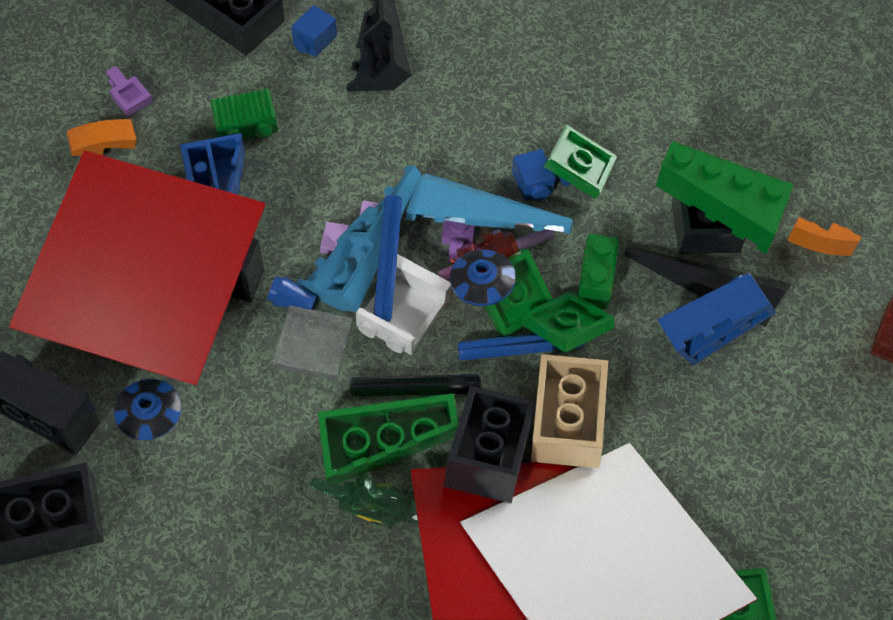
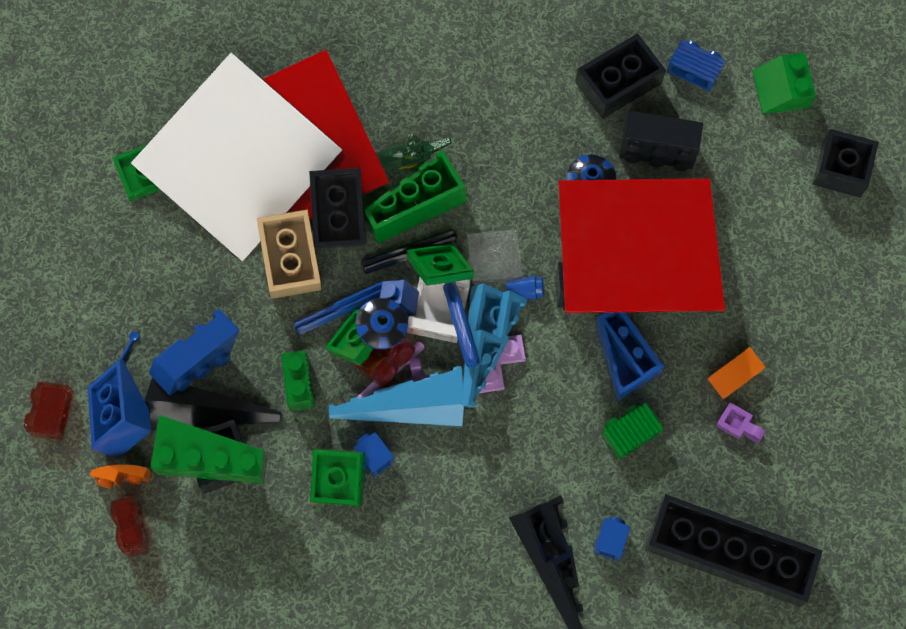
camera: 165 degrees right, 10 degrees up
green plate [522,291,615,353] -> none
none -> blue slope [88,359,151,459]
none -> clear red brick [110,496,149,558]
none -> blue hinge [120,331,140,361]
none -> blue brick [380,280,419,320]
none -> green tile [406,243,474,286]

